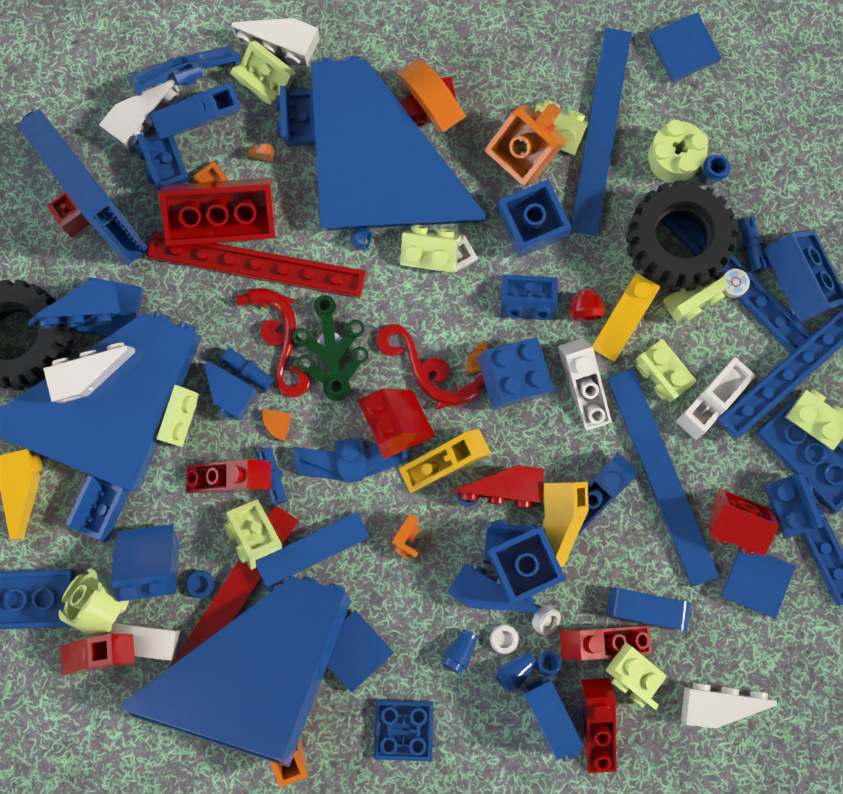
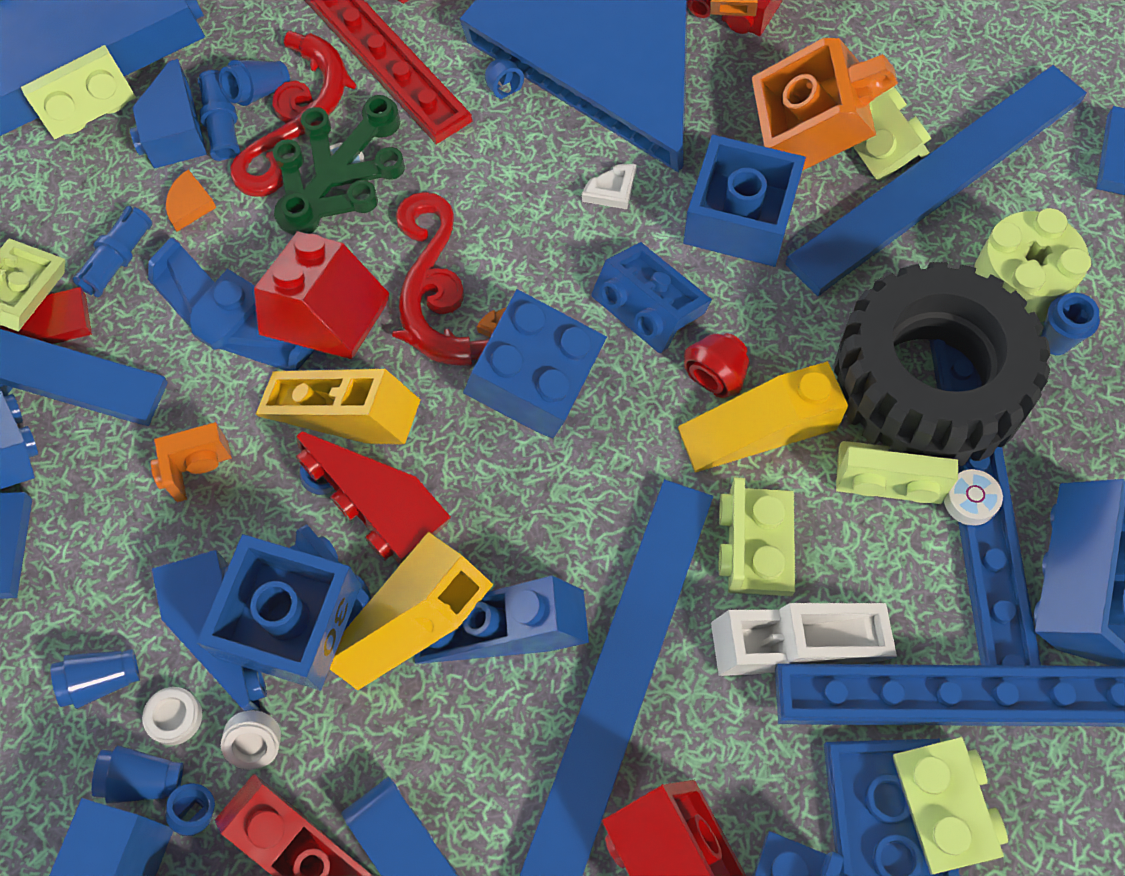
camera: 45 degrees right, 15 degrees down
red slope [186,459,271,493] -> none
yellowish green bracket [400,225,462,273] -> none
white slope [557,338,612,431] -> none
blue pin [737,216,769,273] -> none
none -> blue cone [219,60,290,106]

